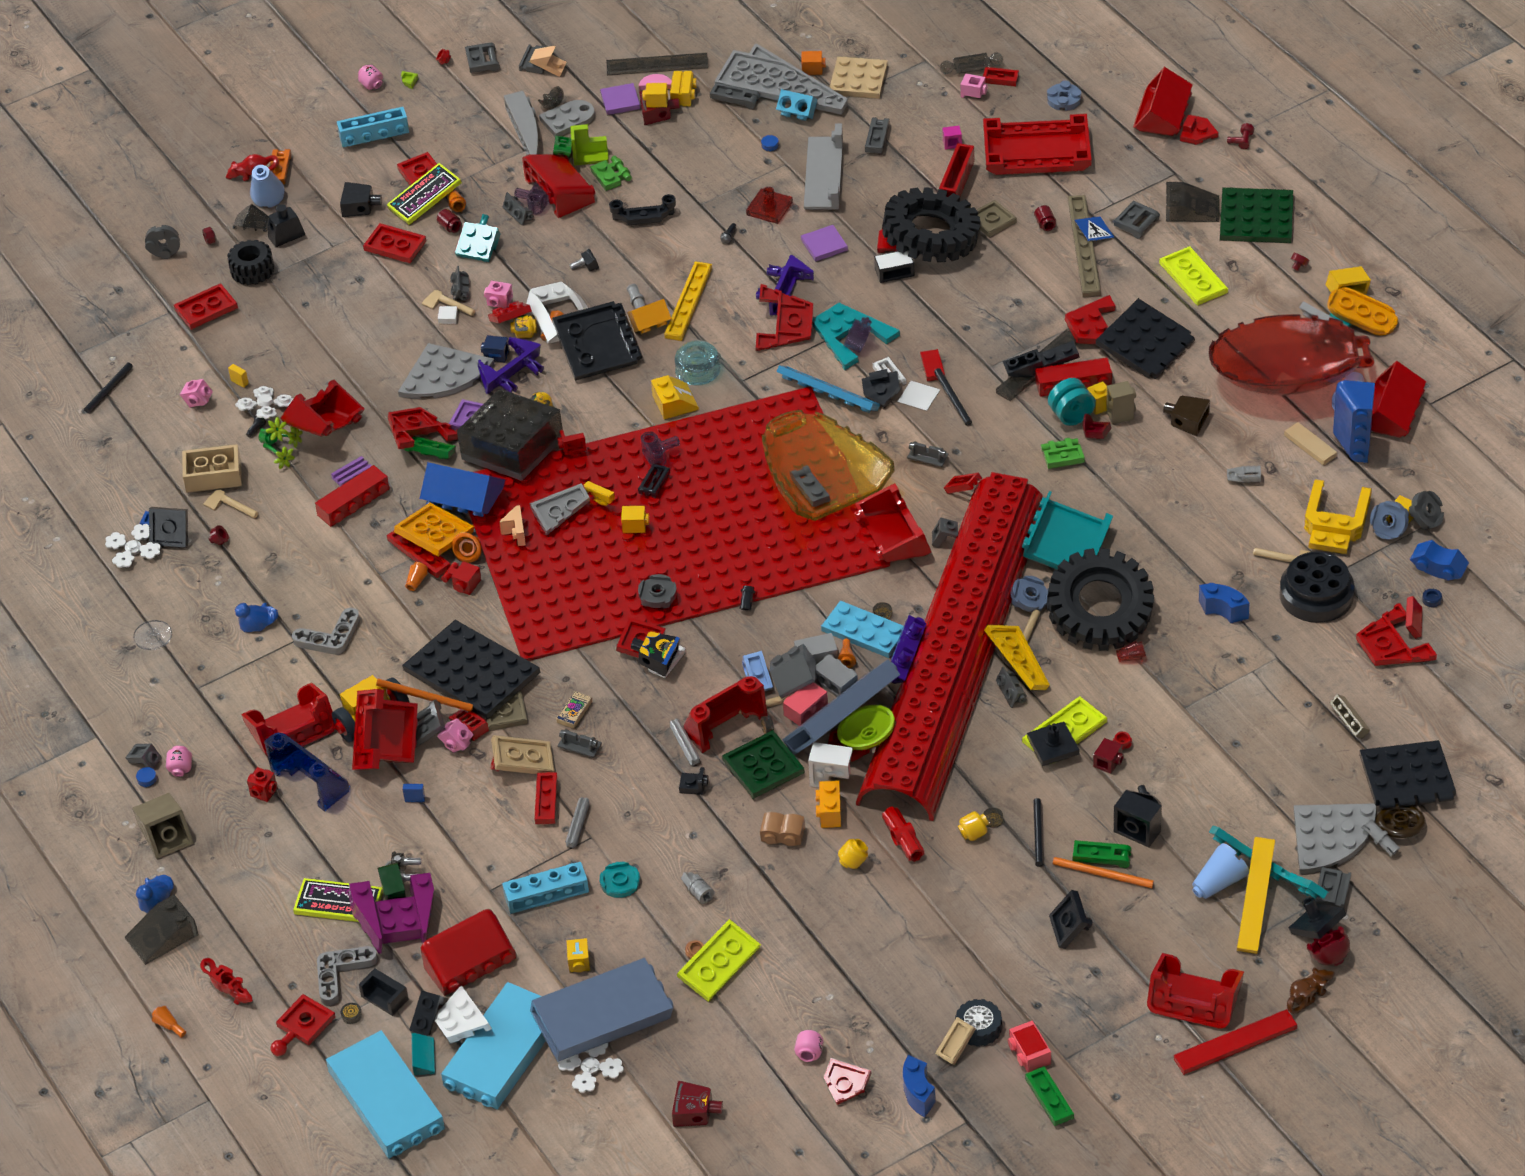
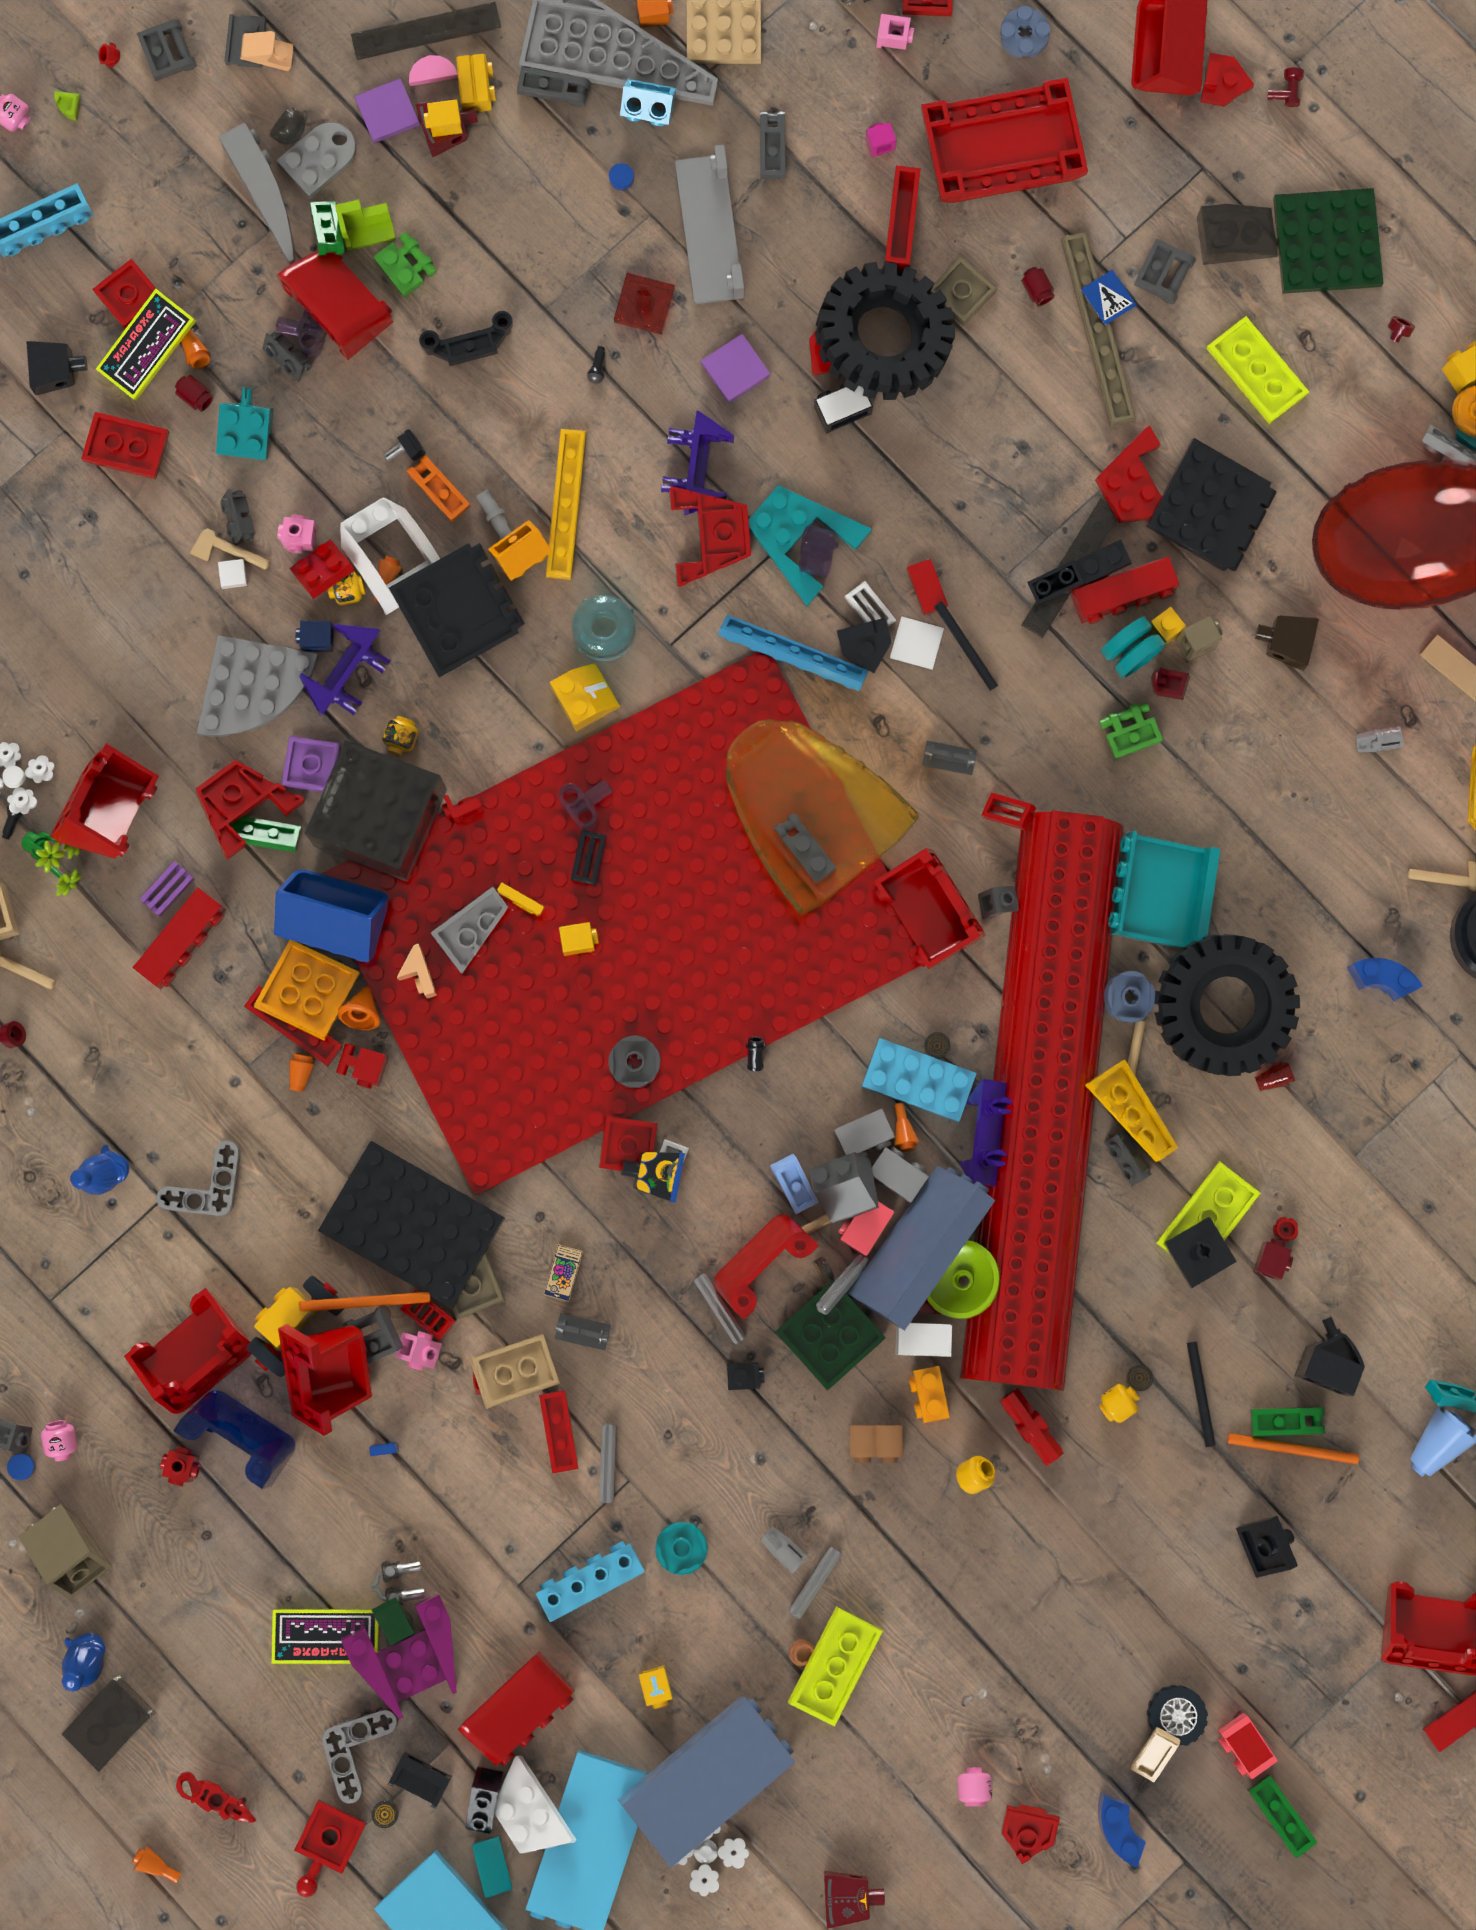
camera: 15 degrees left, 35 degrees up
none -> orange plate [406,455,471,523]
none -> light grey axle [789,1547,841,1619]
none -> light grey axle [816,1254,869,1315]

